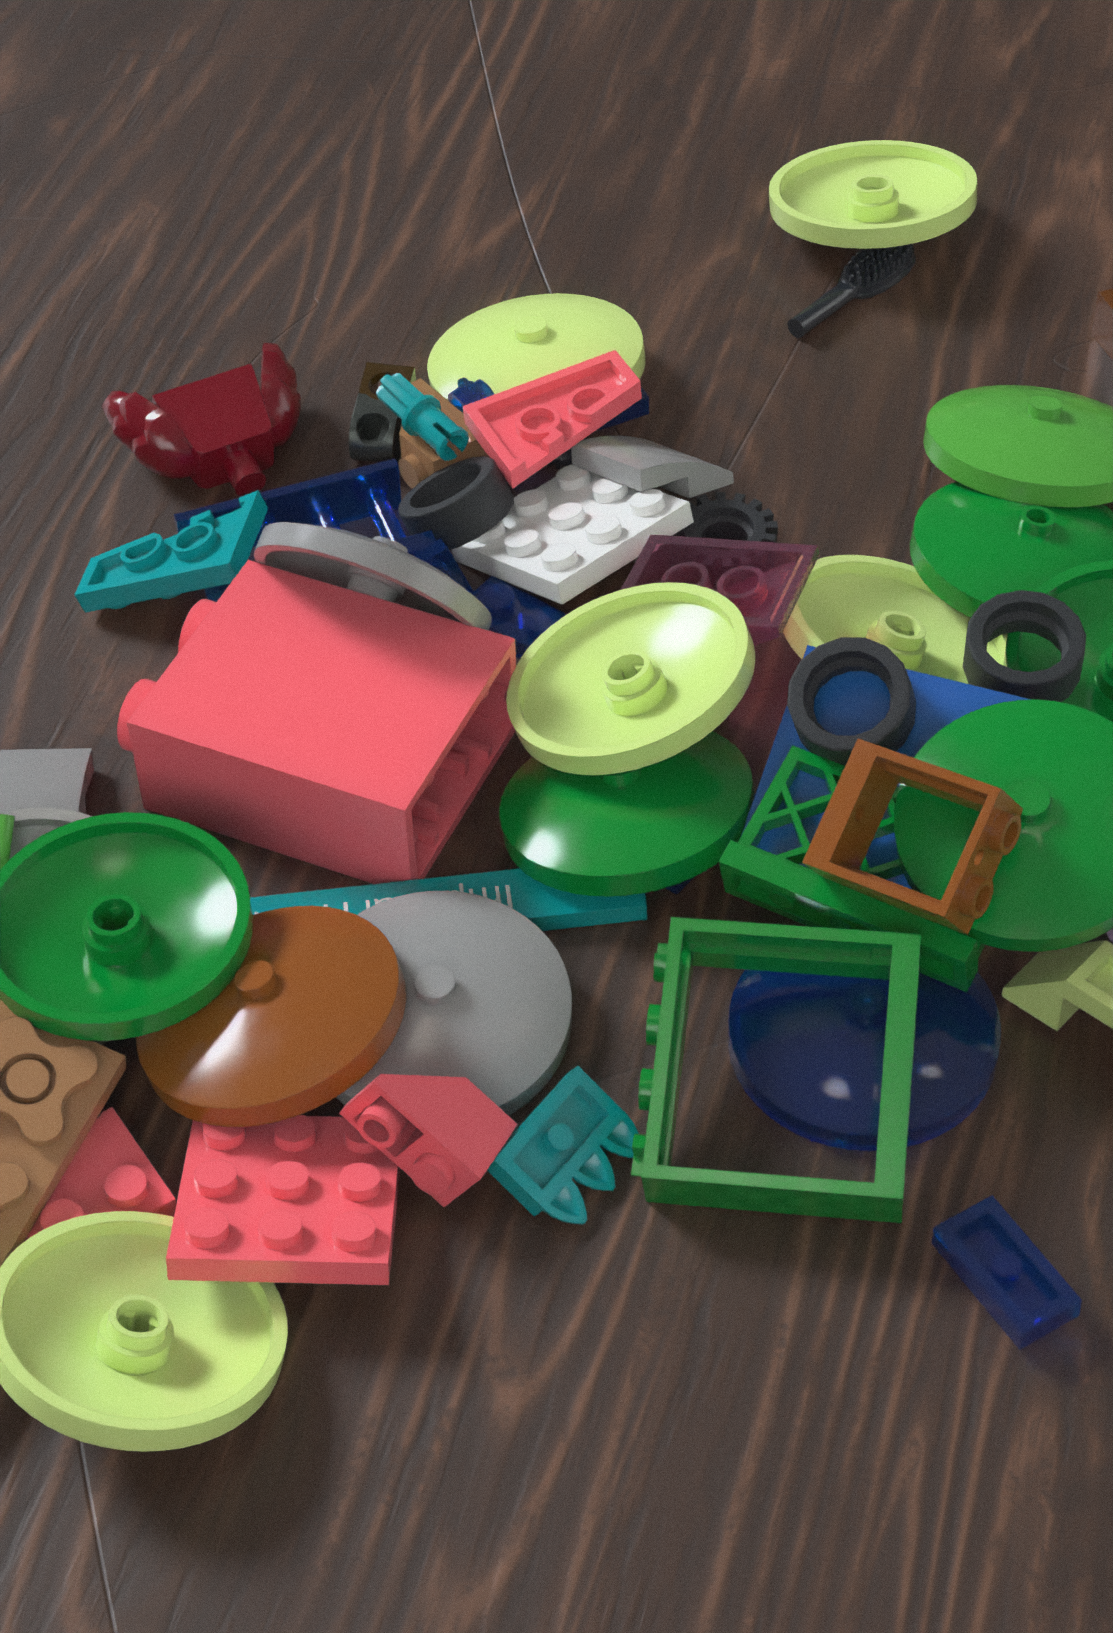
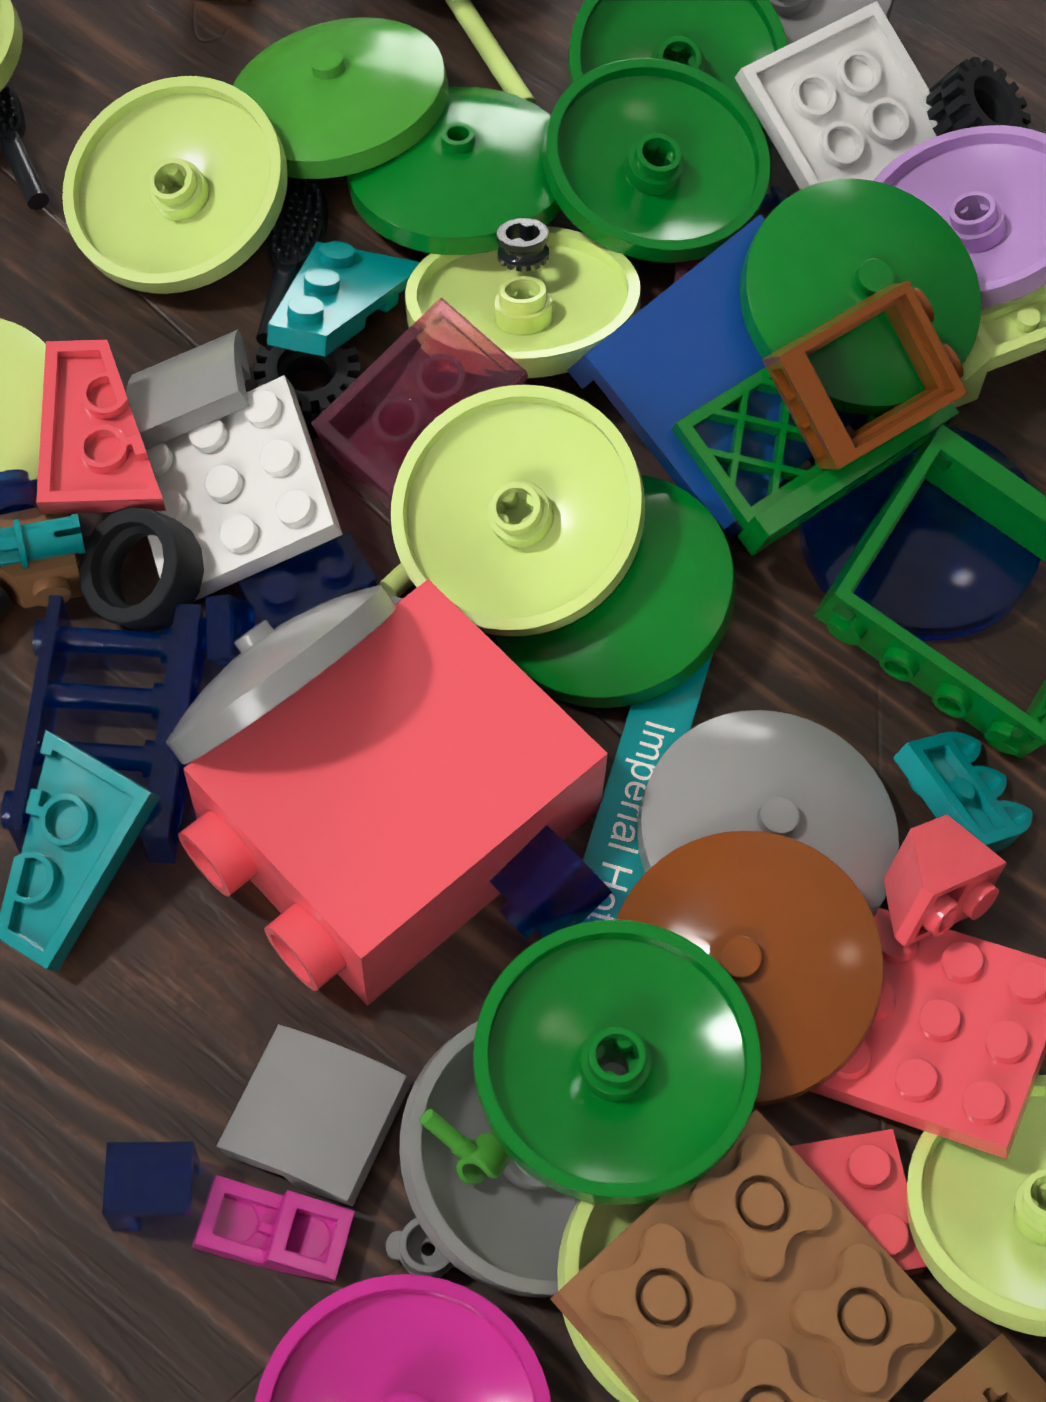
camera: 70 degrees left, 15 degrees up
black tyre [787,637,916,766] -> none
black tyre [962,590,1086,702] -> none
none -> yellowish green dish [62,76,288,294]
none -> black piece [256,179,328,347]
none -> teal wing [267,241,420,357]
none -> clear blue brick [489,825,612,939]
none -> black bush [497,218,549,272]

